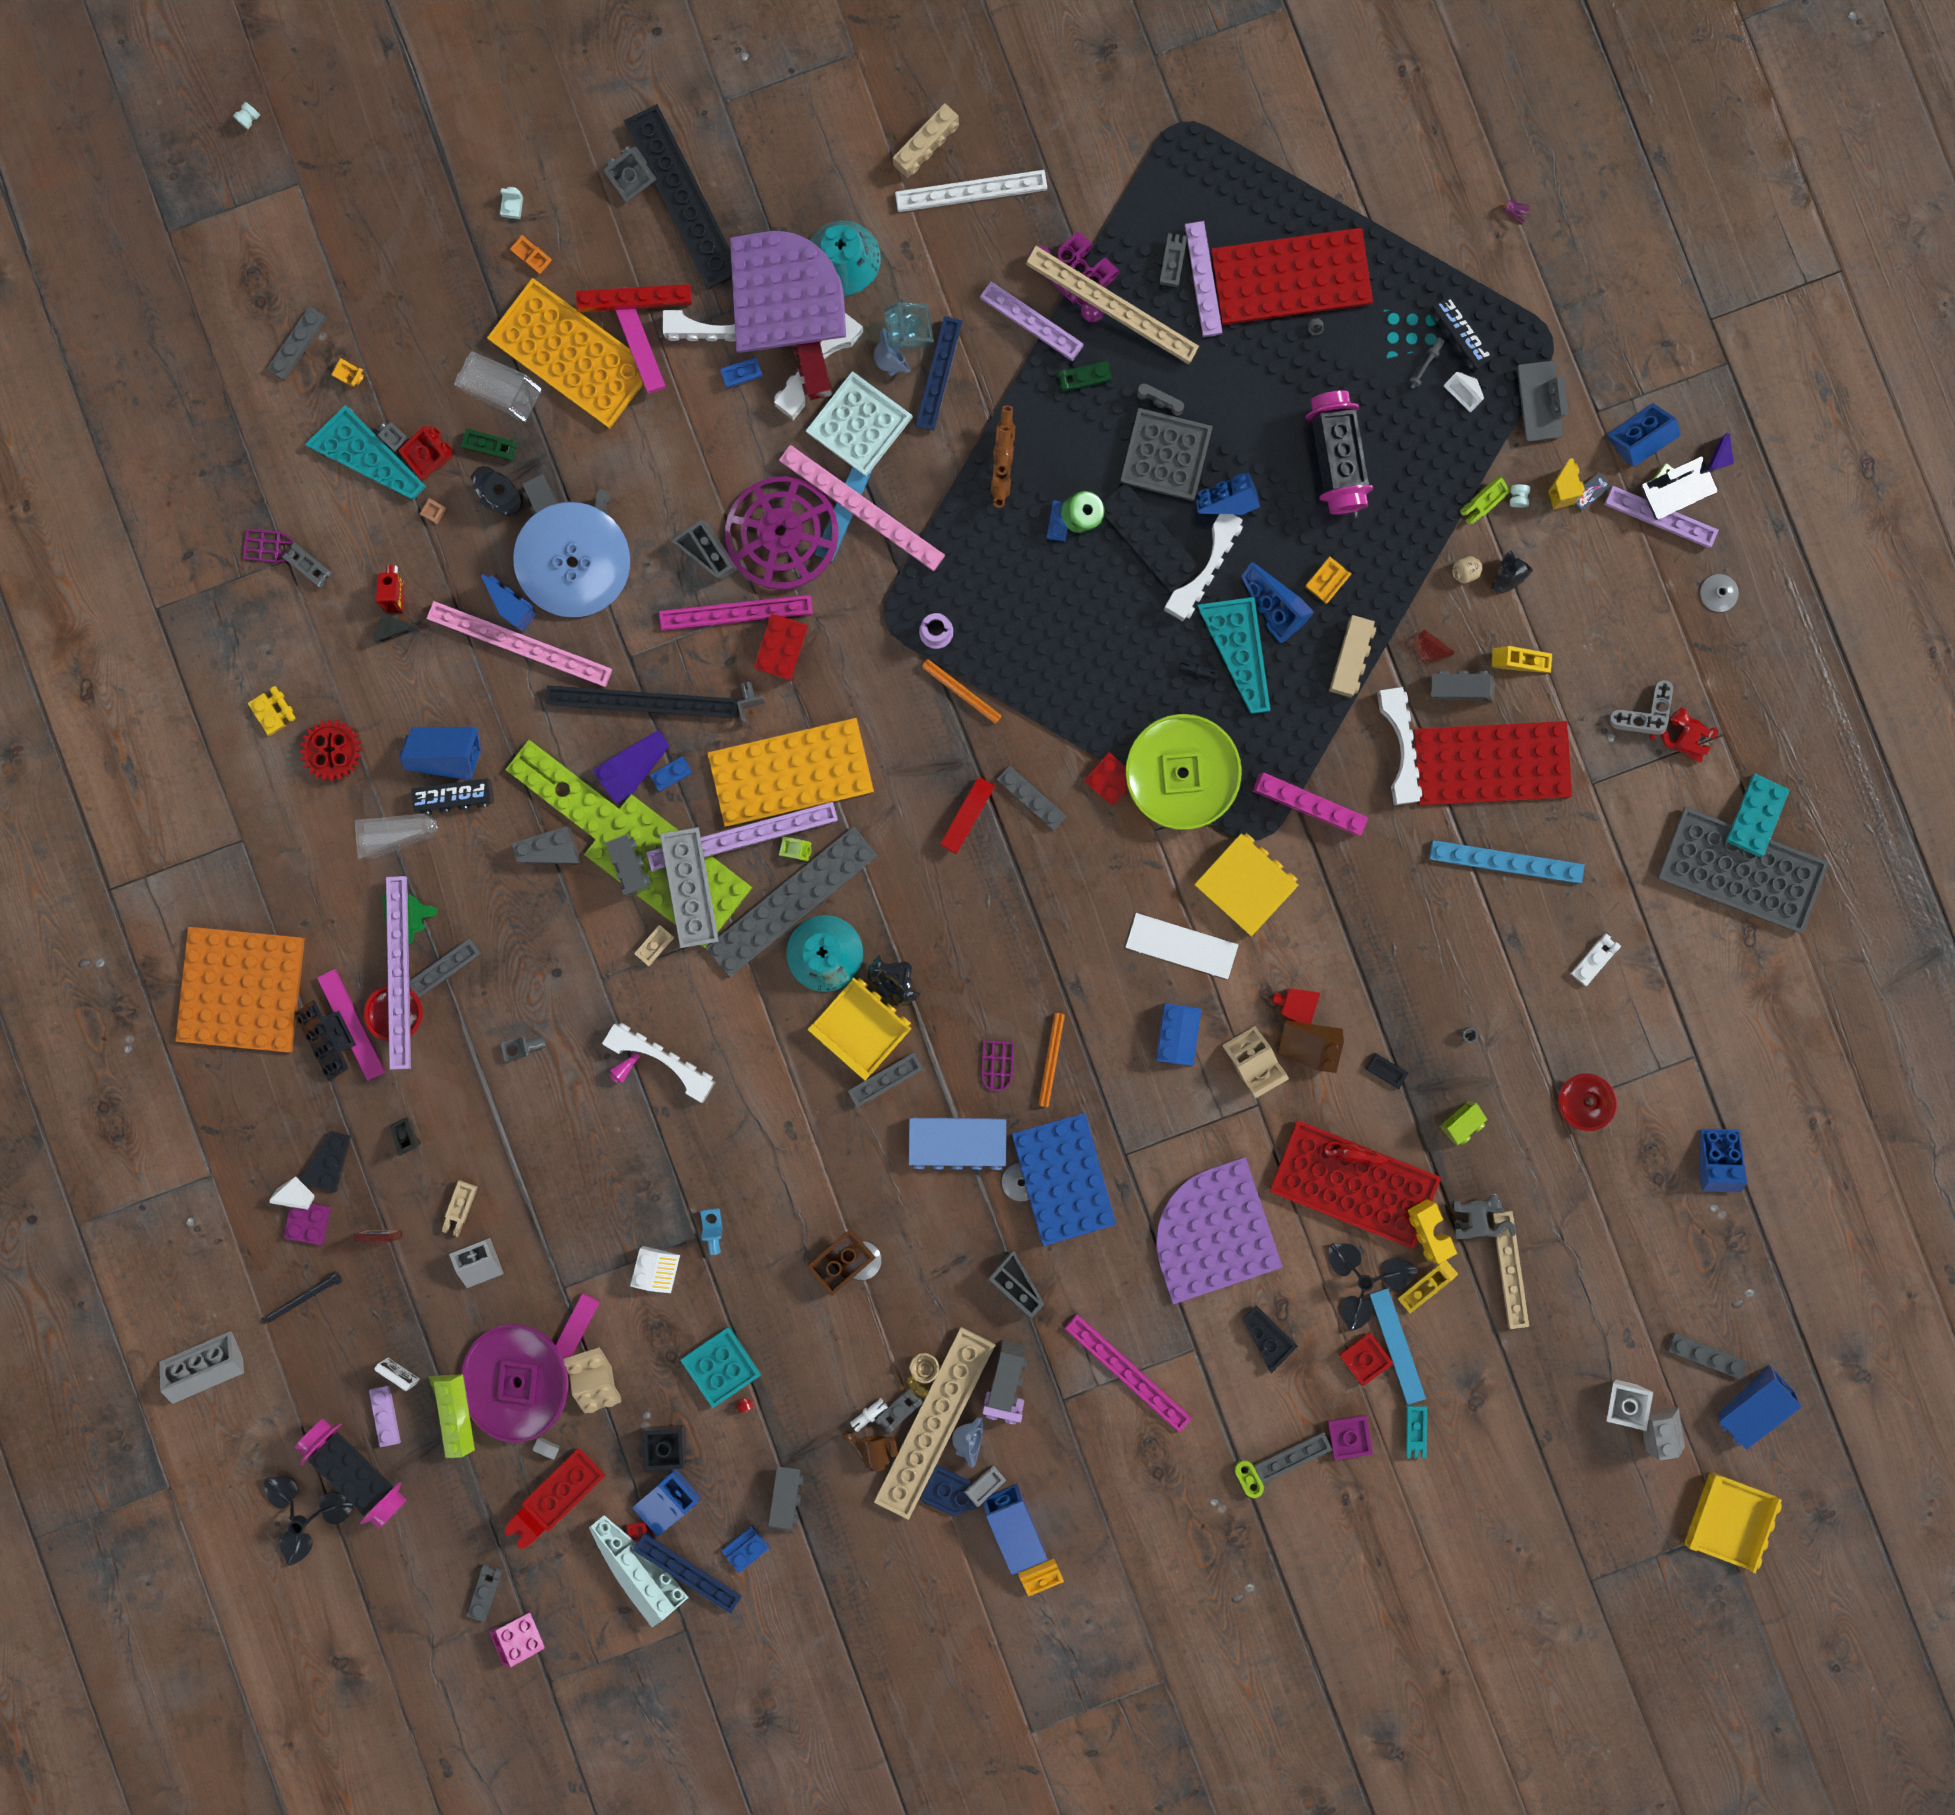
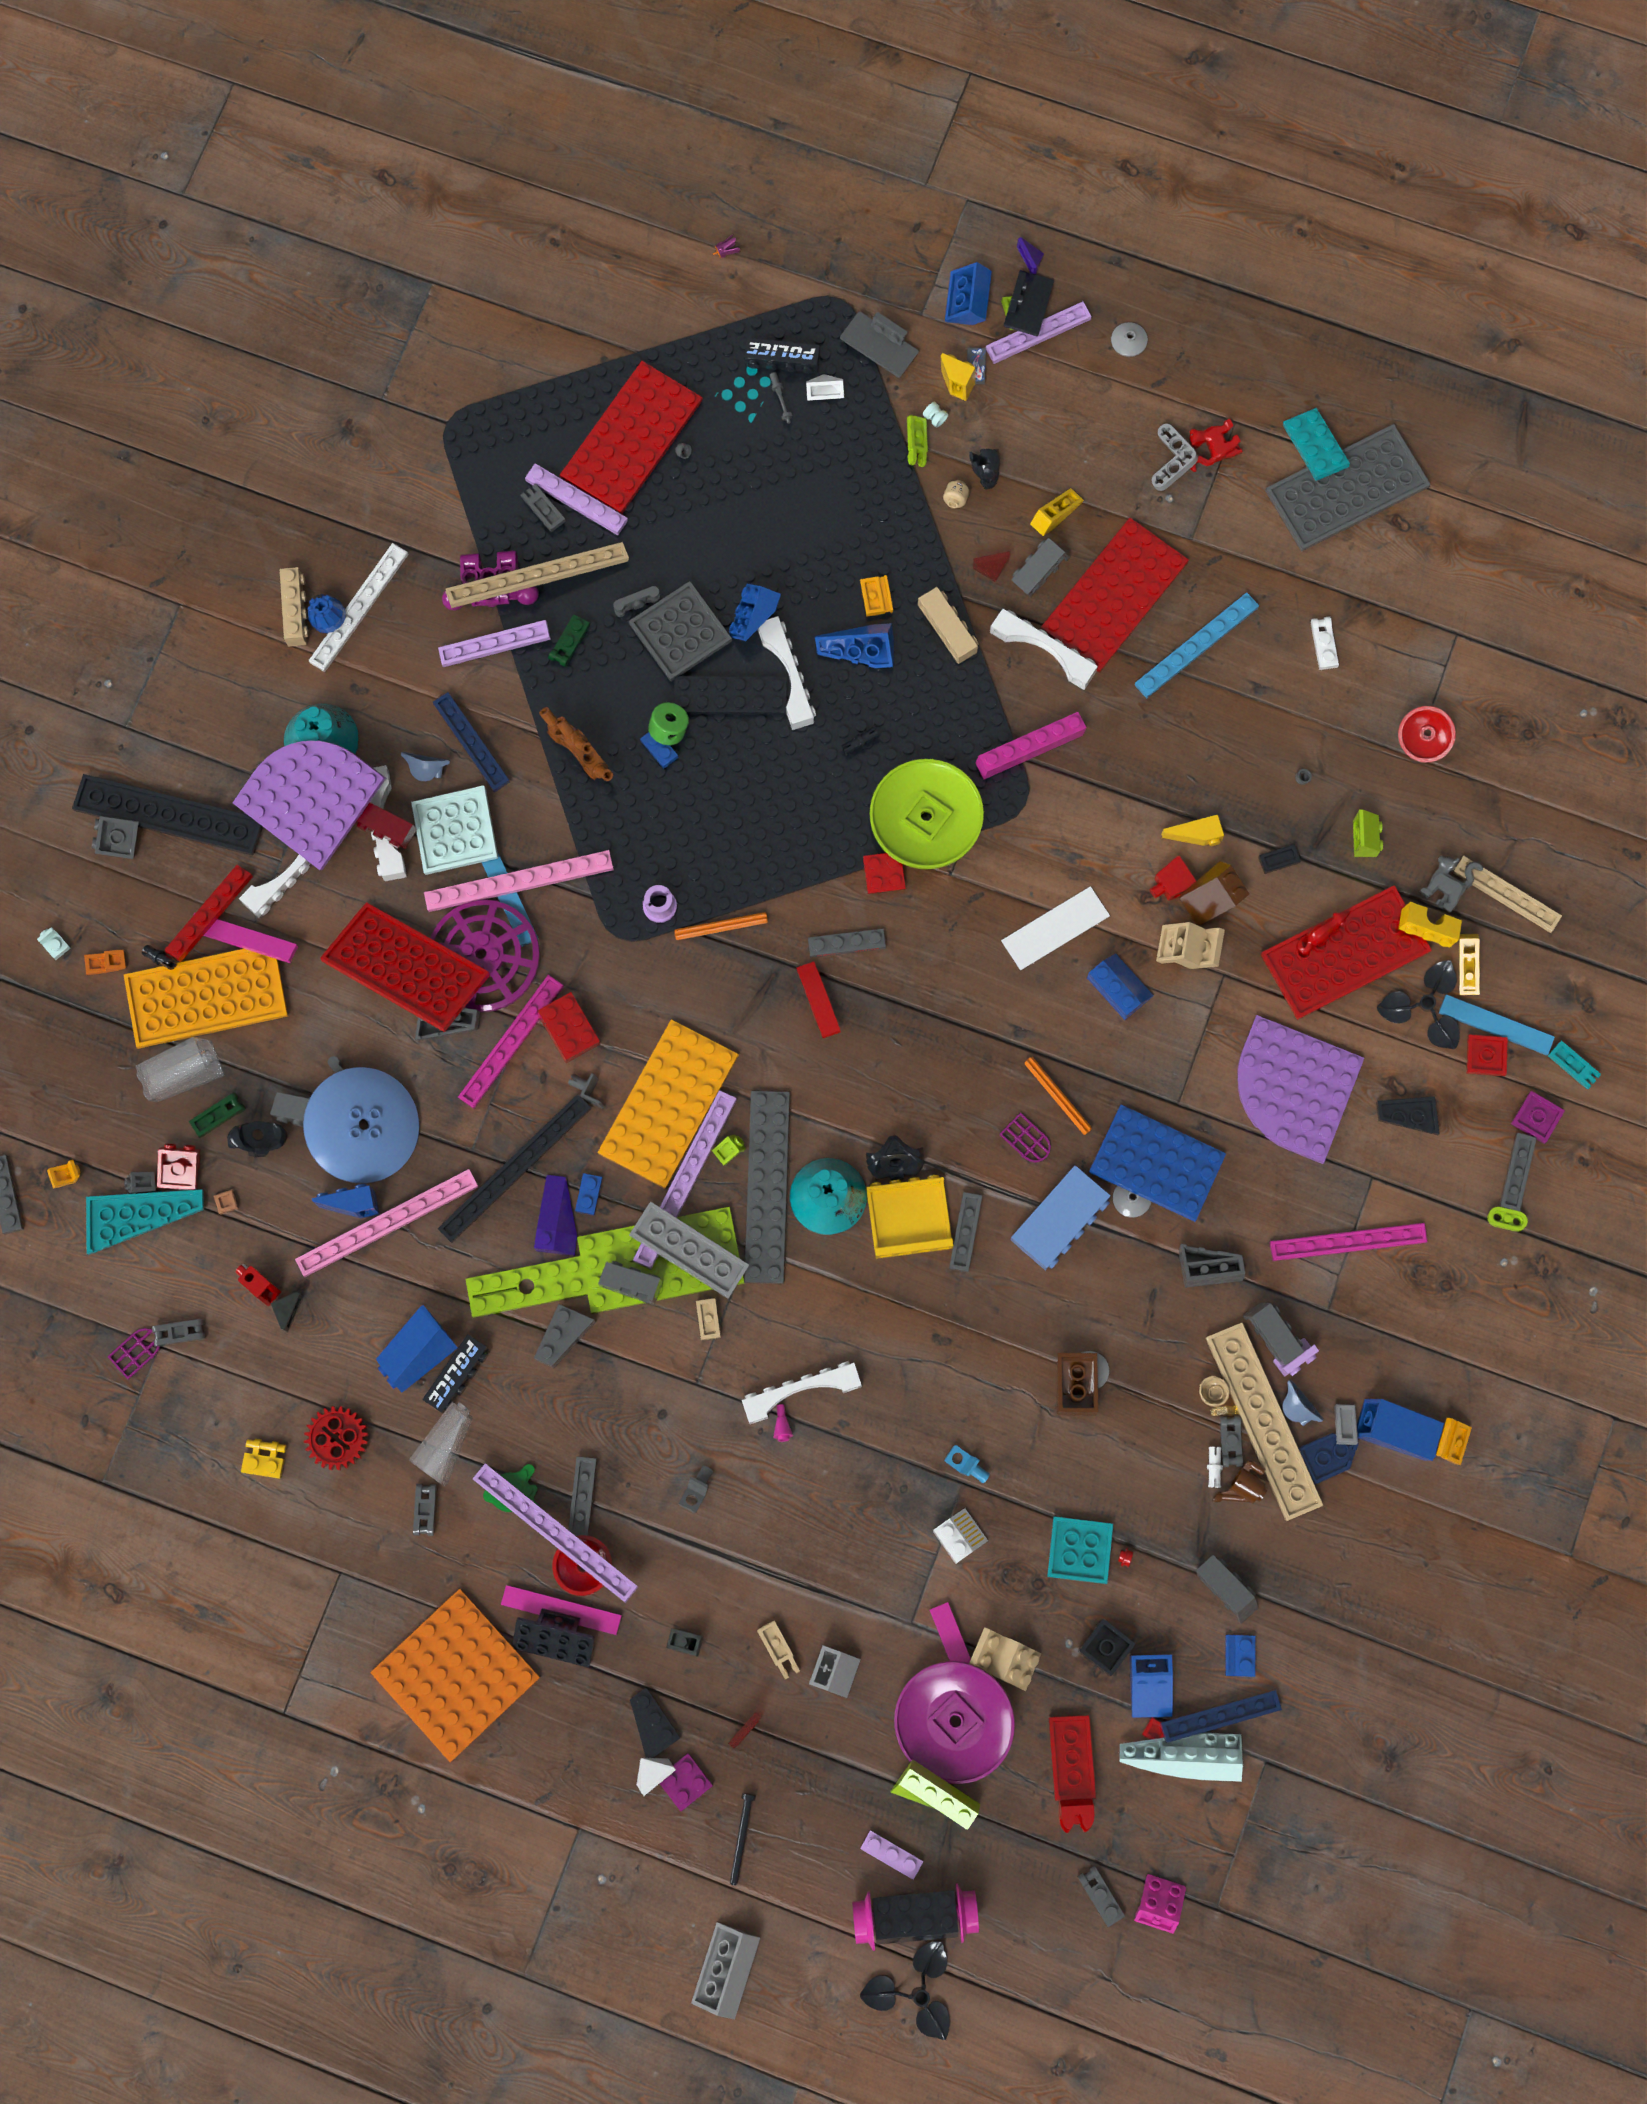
camera: 45 degrees left, 10 degrees down
white tile [375,1358,420,1391] -> none
light grey piece [533,1438,559,1460] -> none
blue plate [720,357,763,389] -> none
clear light blue brick [884,302,934,349] -> none
yellow panel [1194,833,1299,936] -> none
teal wing [1197,597,1270,714] -> none
black brick [1306,391,1373,514] -> none
blue slope [1700,1129,1747,1192] -> none
none -> black pin [142,945,177,970]
none -> blue piece [308,594,346,633]
none -> red plate [320,902,490,1032]
none -> dark grey plate [413,1483,437,1536]
none -> yellow slope [1161,815,1224,846]

